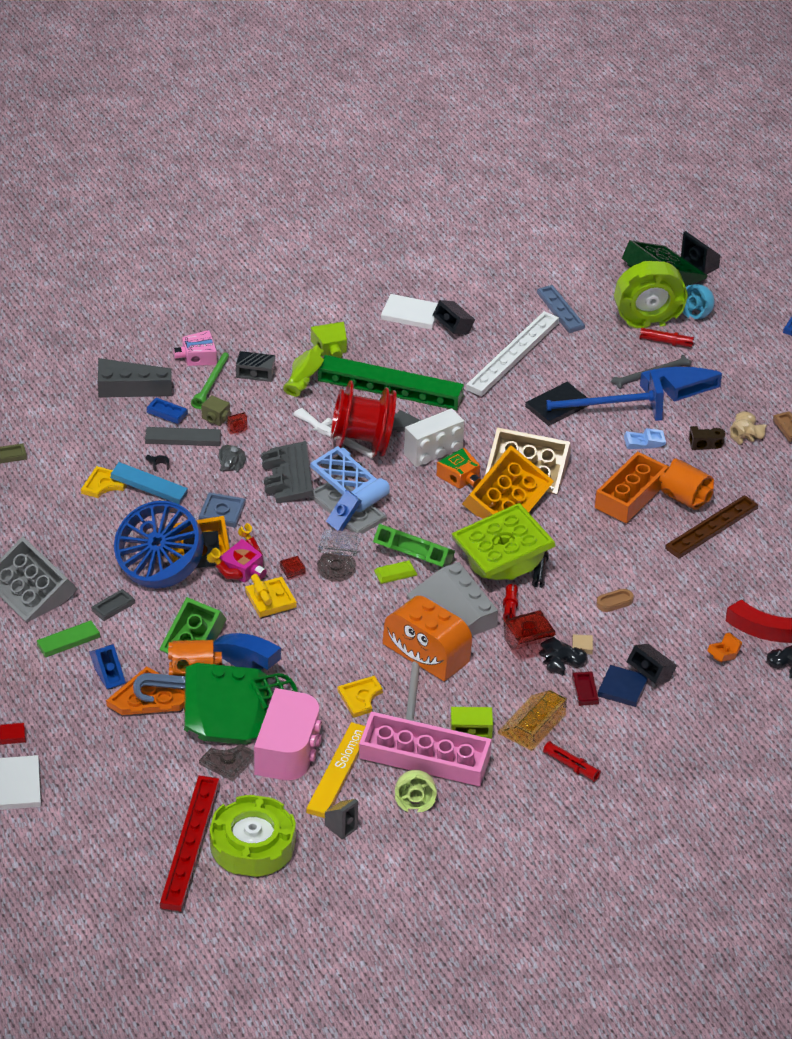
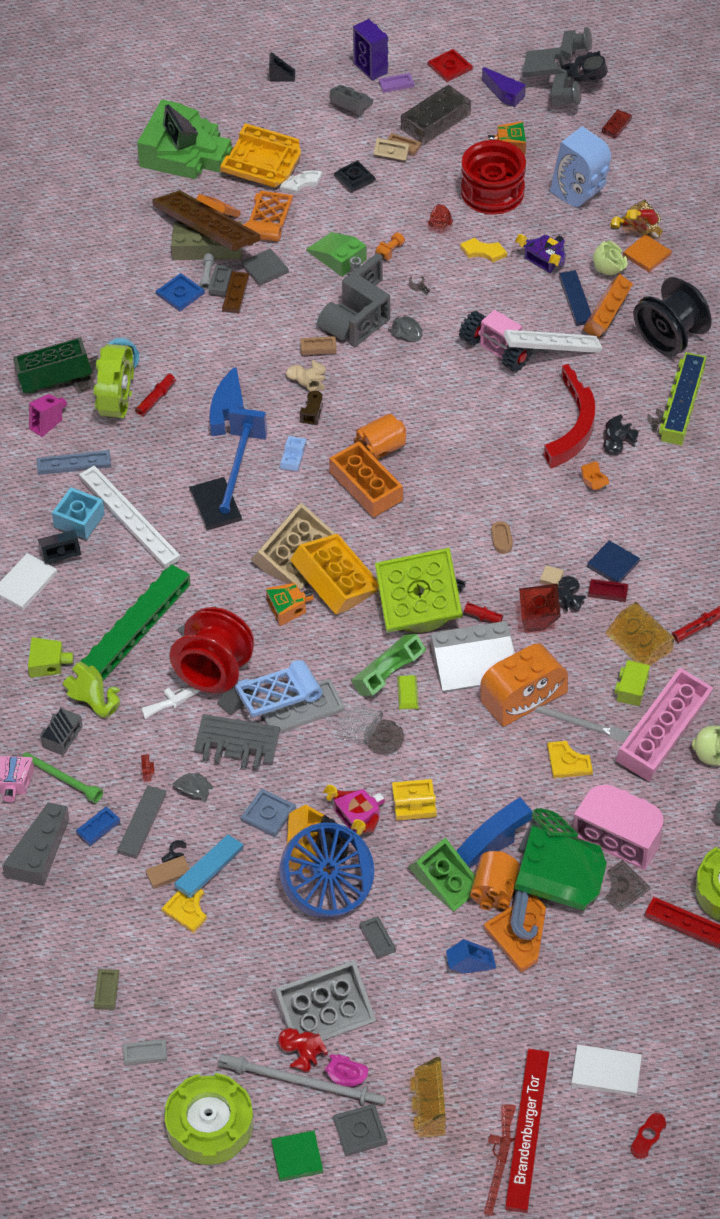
camera: 70 degrees left, 10 degrees up
bright green tile [37,620,100,658] -> none
olive brick [201,395,231,426] -> none
clear red plate [280,556,306,579] -> none
yellow tile [306,722,366,818] -> none
plate [326,490,362,532] -> none
white brick [404,408,464,467] -> none
dark grey piece [611,355,692,389] -> none
black brick [626,644,677,684] -> none
reddish brown tile [665,495,758,559] -> none
black slope [681,231,721,275] -> none
none -> dark pink torso [29,394,67,437]
none -> medium azure brick [52,487,105,540]
none -> medium nougat tile [145,856,190,889]

